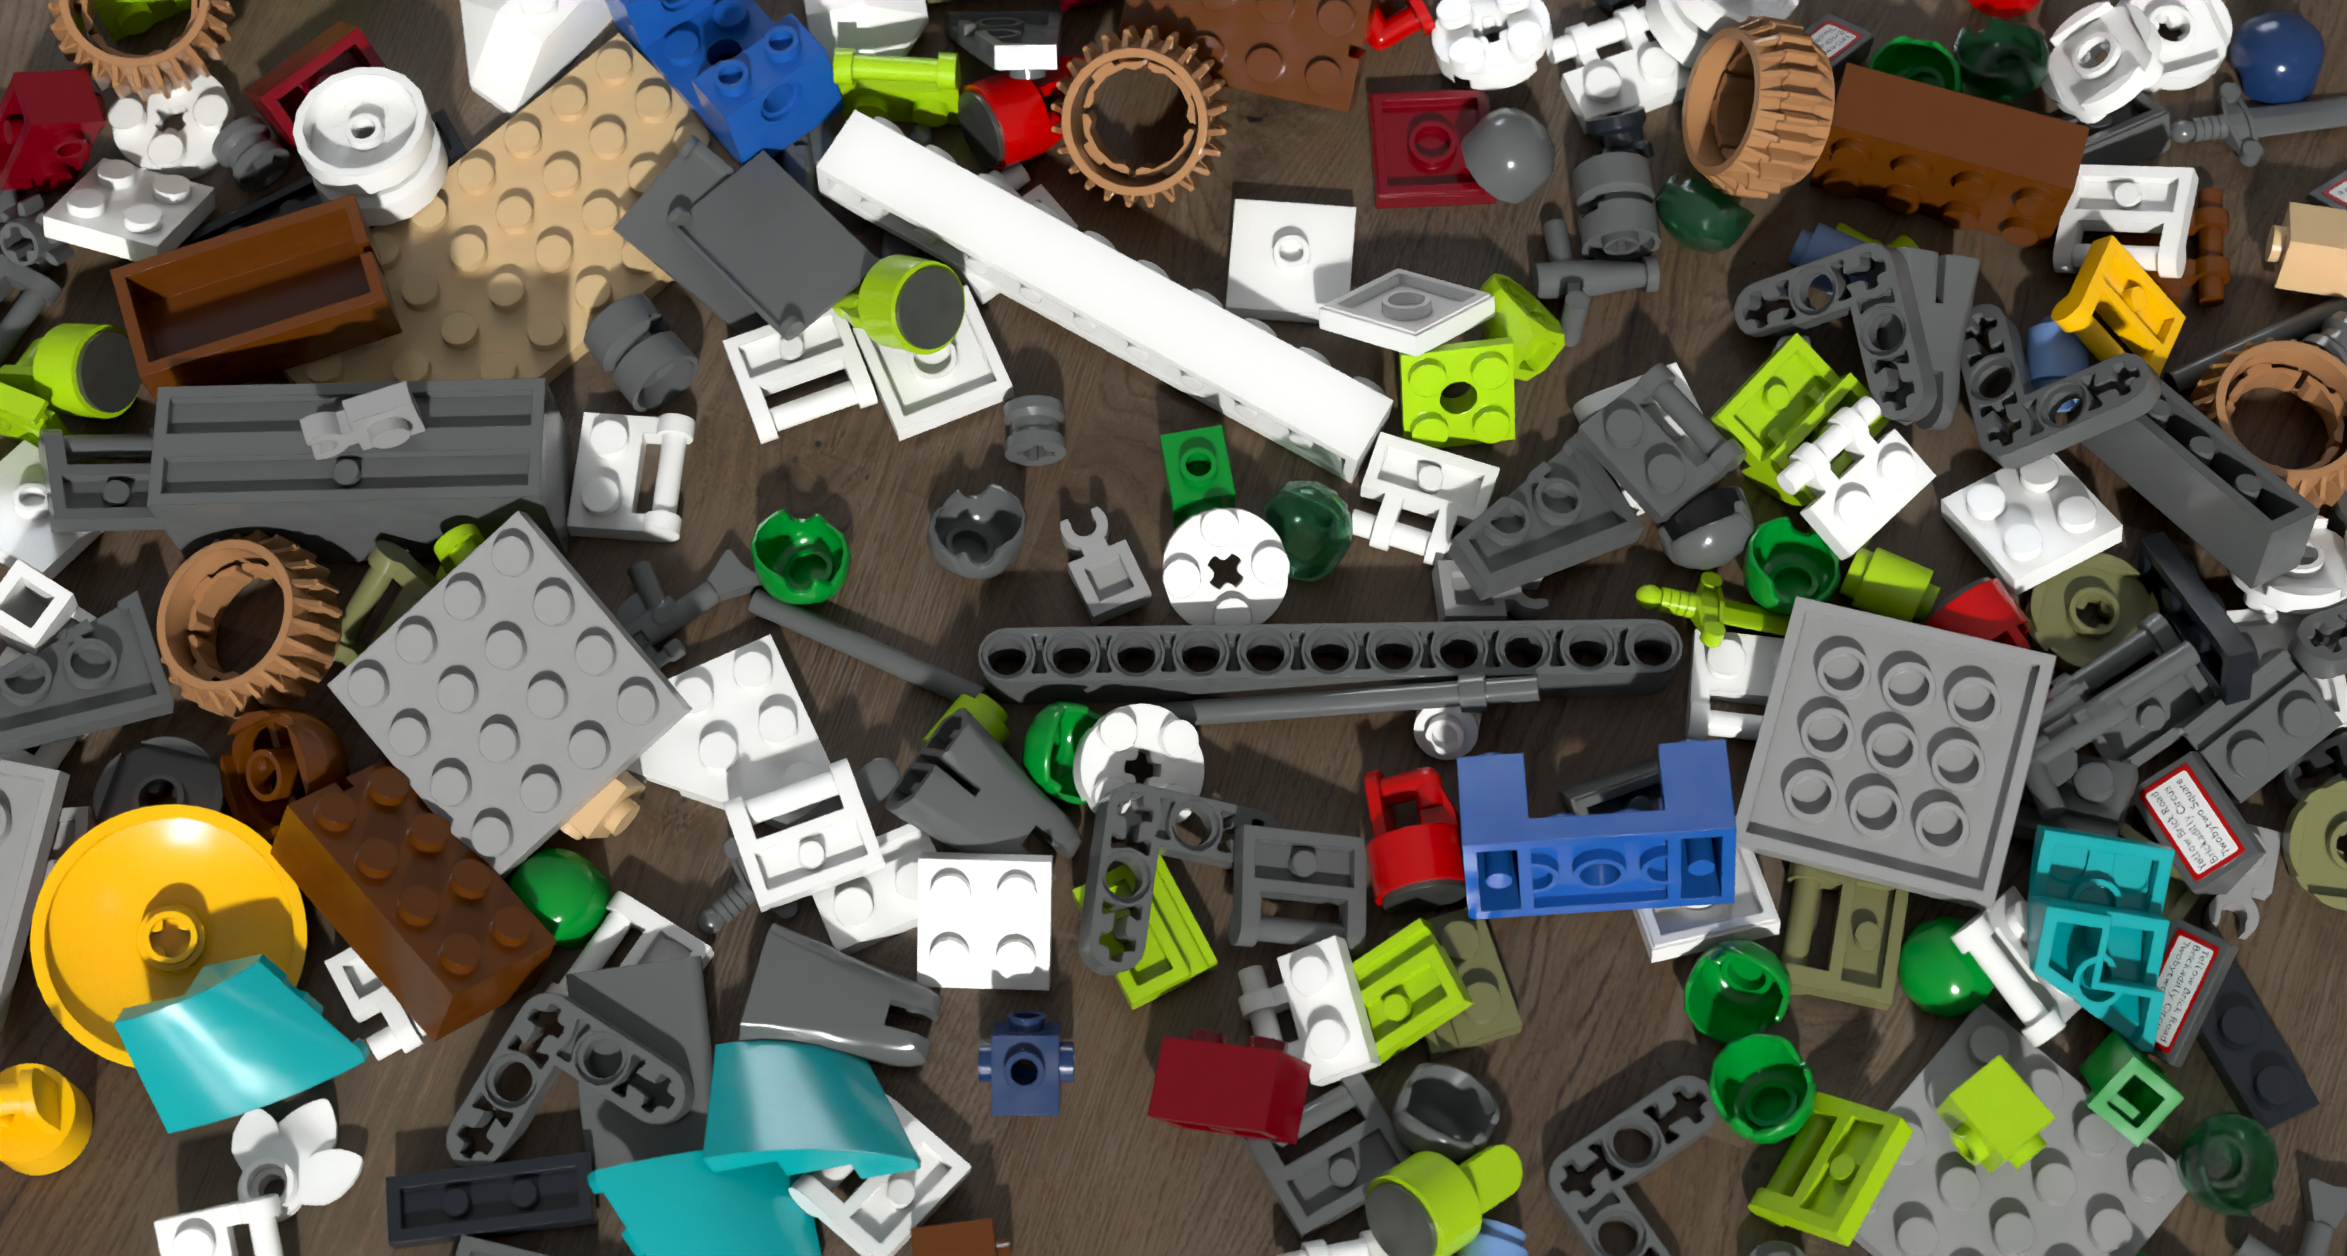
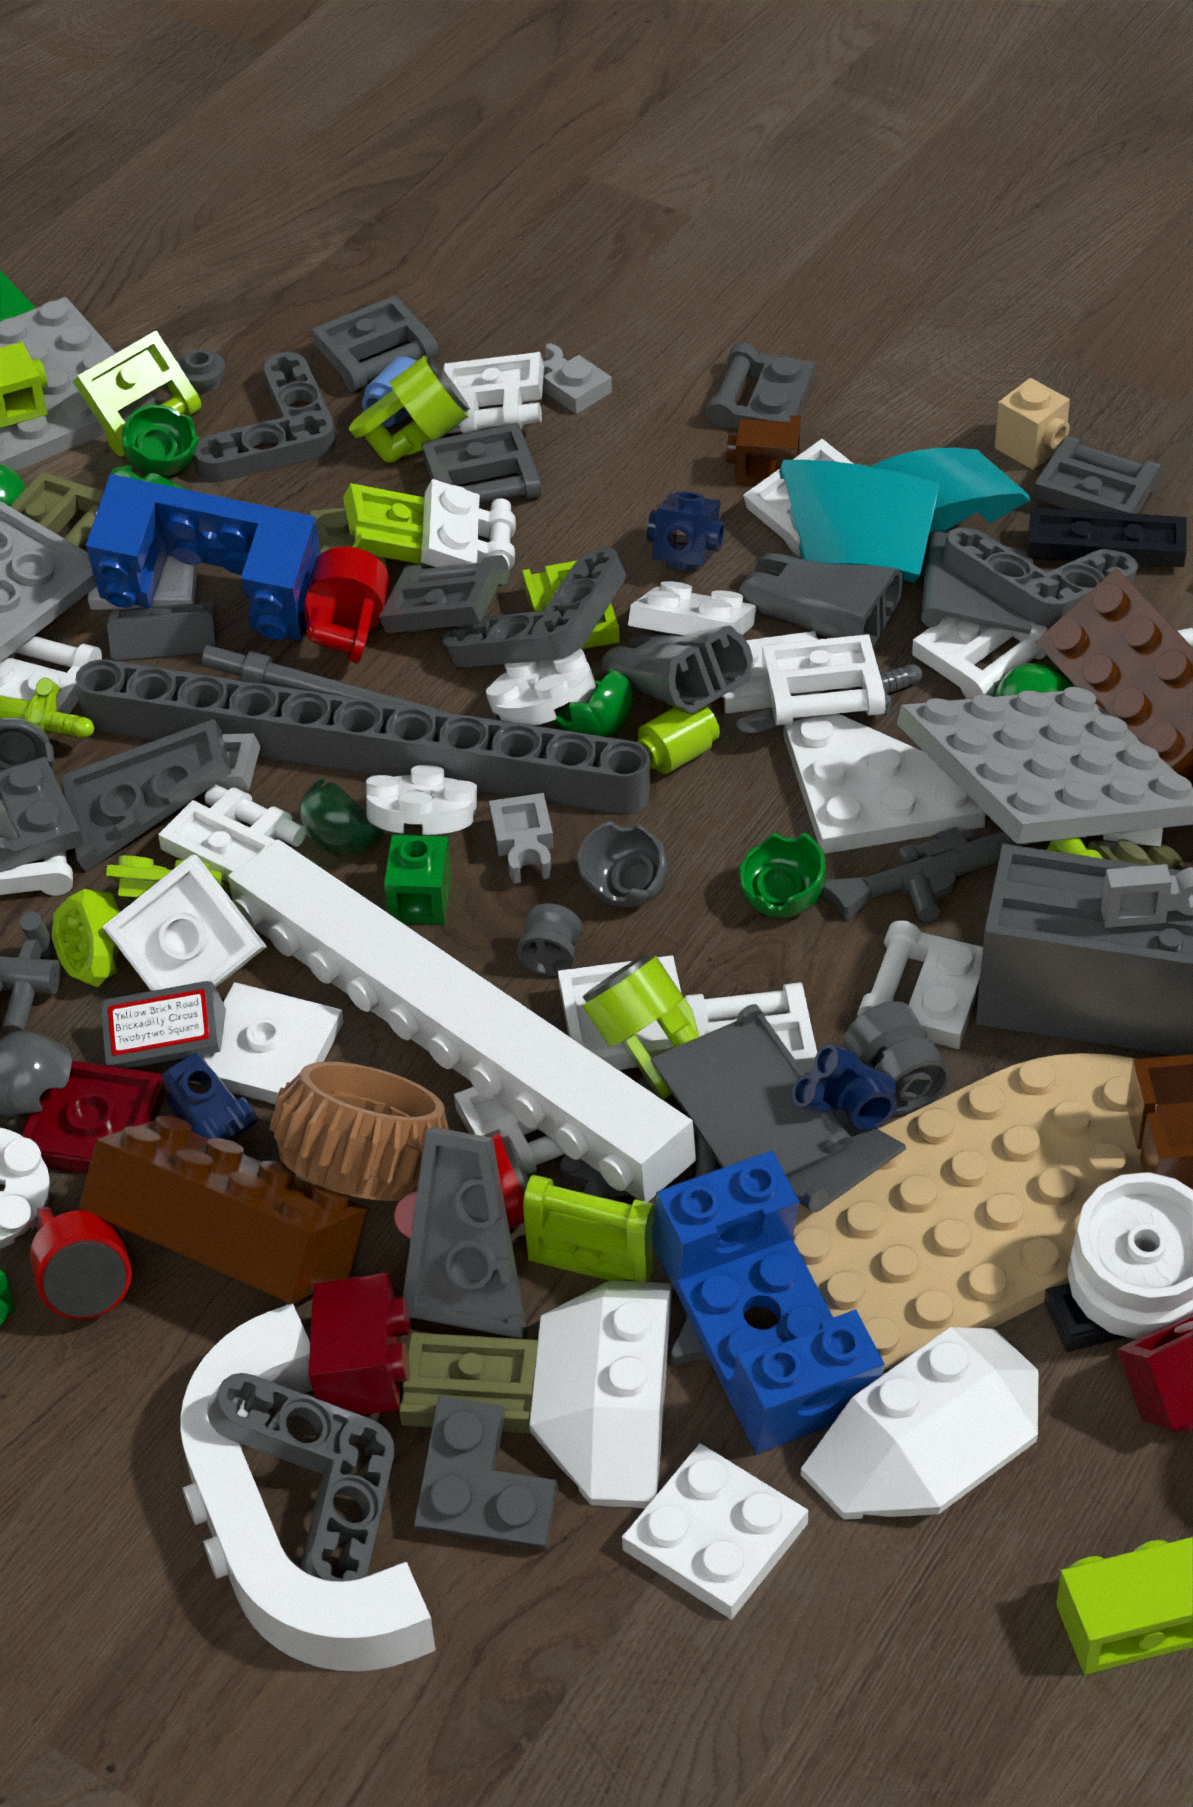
camera: 165 degrees left, 20 degrees down
dark grey bar [748,589,987,702] -> none
dark red brick [1147,1029,1312,1145] -> none
dark grey hair [1391,1062,1500,1165] -> none
none -> slope [101,981,226,1068]
none -> dark blue plate [161,1052,260,1140]
none -> dark blue plate [792,1044,897,1130]

